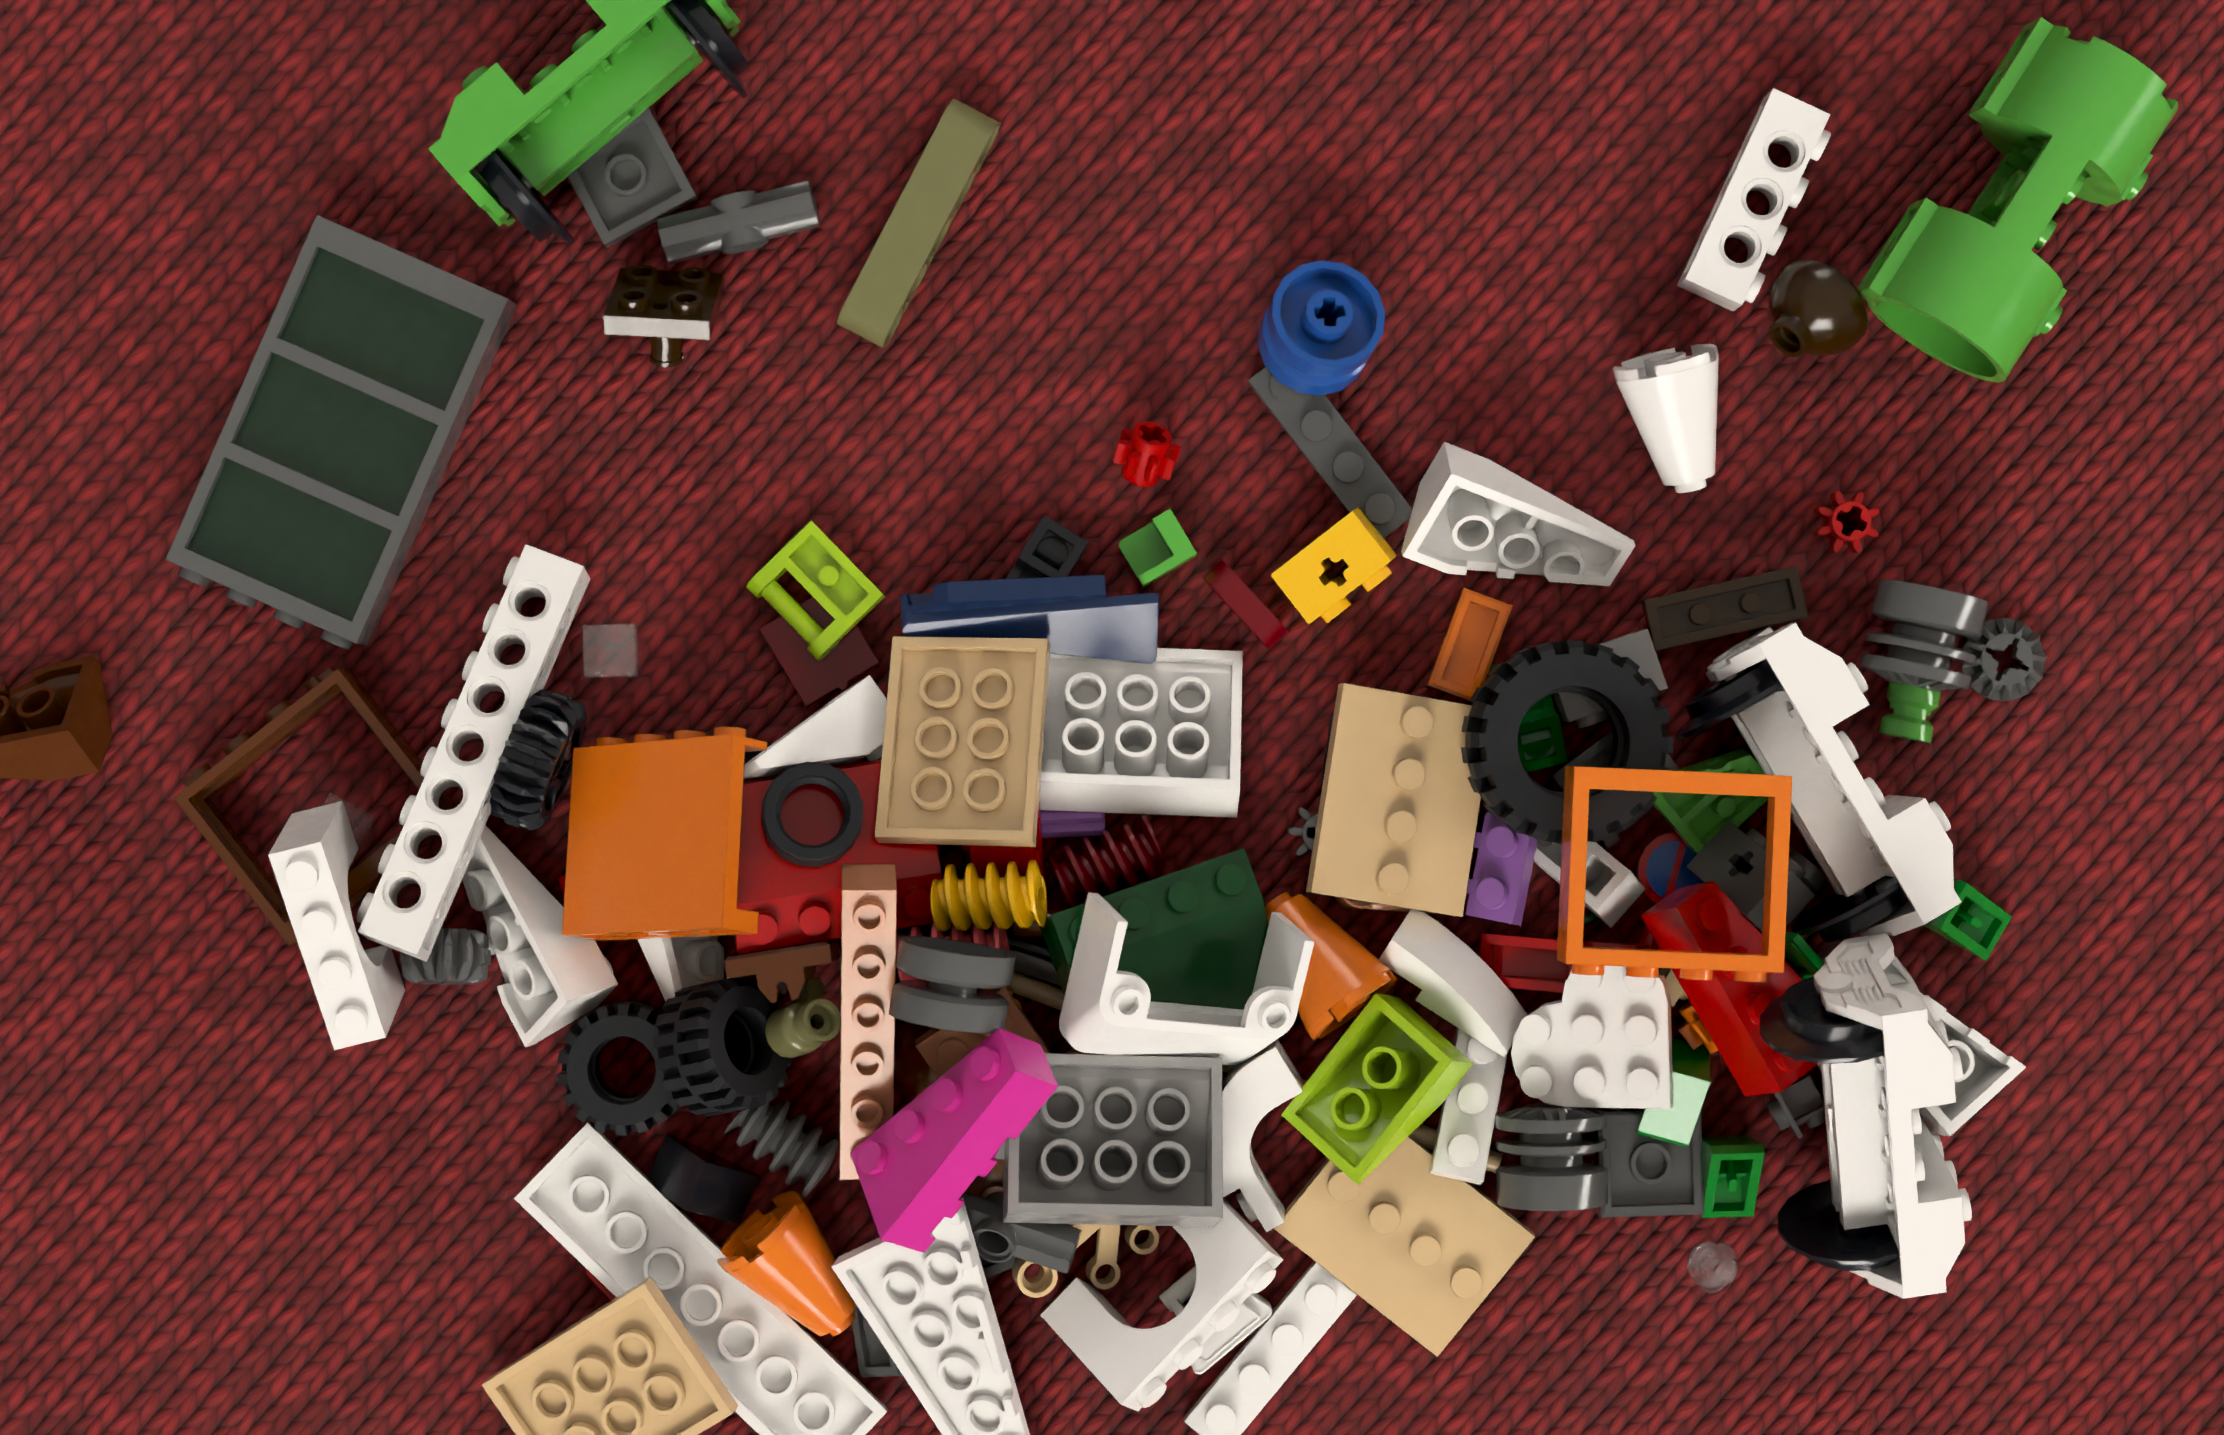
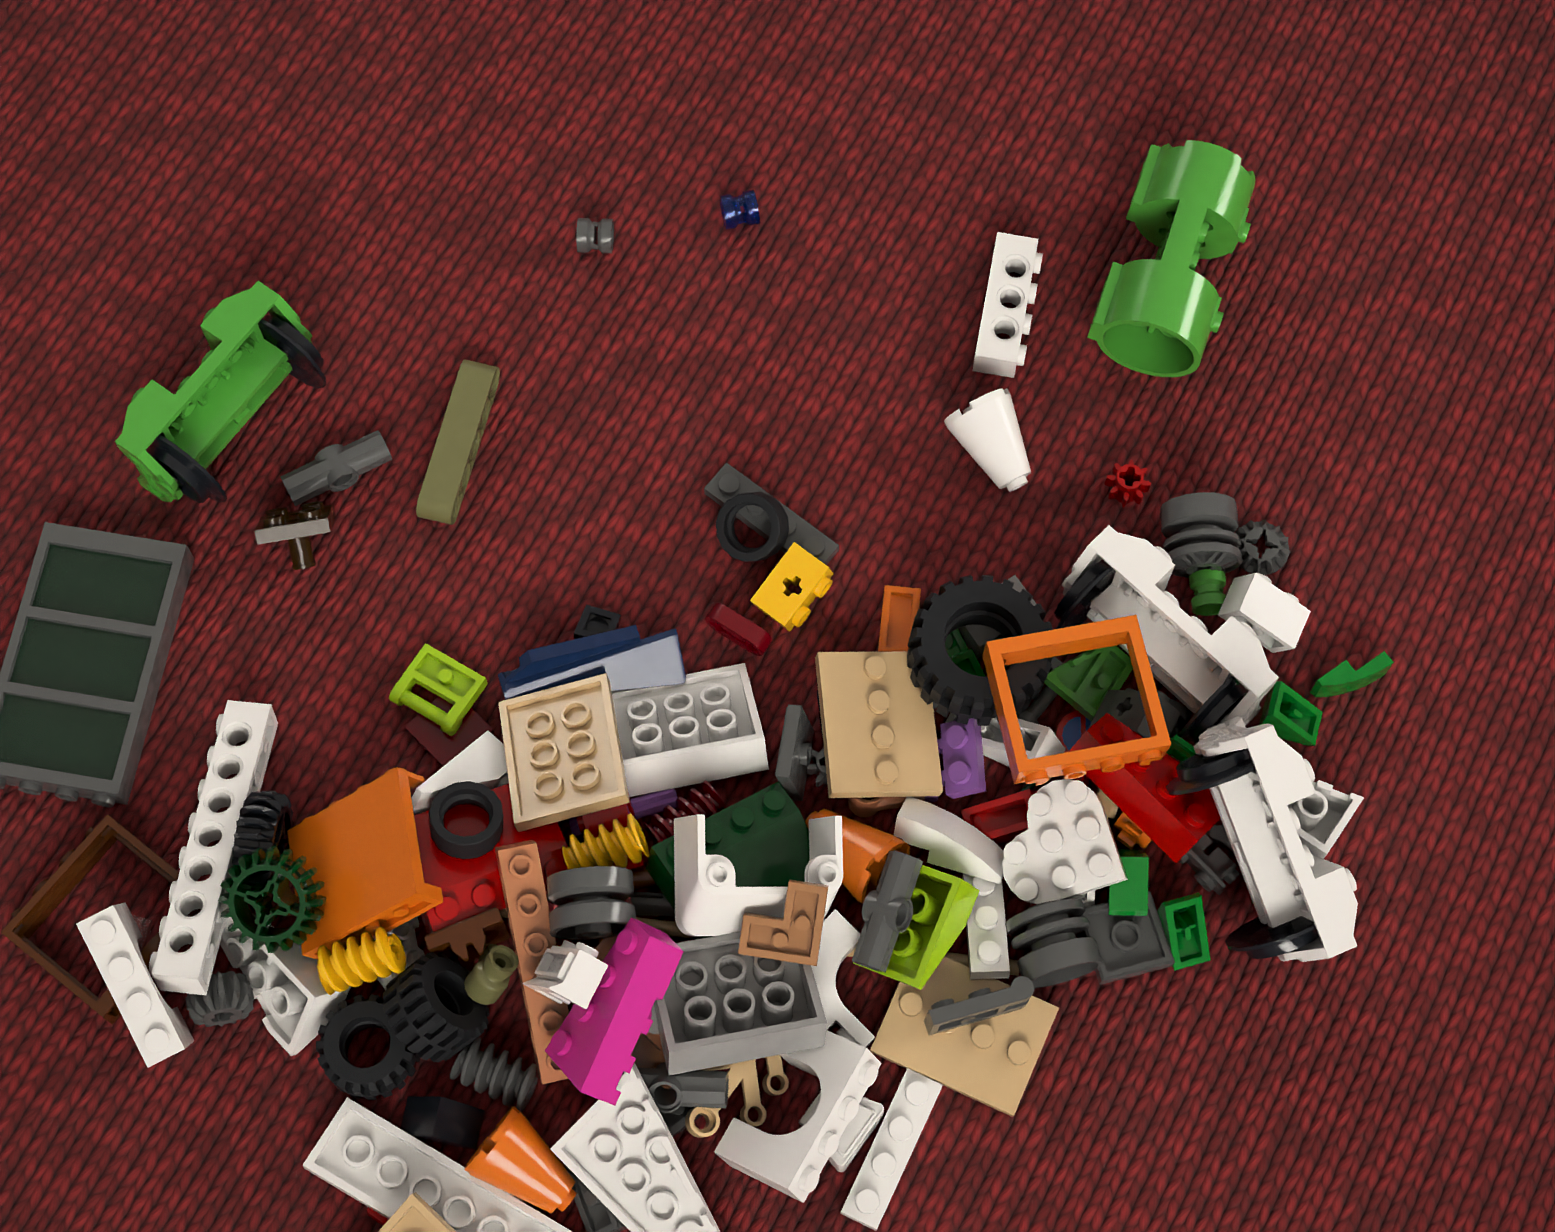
camera: 15 degrees left, 20 degrees down
dark grey plate [568,108,698,248] -> none
clear tile [583,624,639,677] -> none
red gear [1112,421,1180,487] -> none
bright green panel [1119,509,1197,588] -> none
blue wheel [1258,260,1385,396] -> none
white wedge [1401,442,1635,586] -> none
dark brown plate [1641,566,1809,651] -> none
clear plate [1687,1242,1738,1293] -> none
dark brown piece [1769,259,1868,357] -> none
none -> dark green gear [218,846,327,953]
none -> yellow piece [317,927,406,996]
none -> white window [522,940,608,1009]
none -> black tyre [716,492,789,562]
none -> medium nougat plate [738,880,829,966]
none -> dark grey plate [775,704,814,801]
none -> dark grey piece [852,850,923,973]
none -> dark grey plate [924,976,1034,1035]
none -> white brick [1218,573,1311,653]
none -> green slope [1310,651,1394,698]

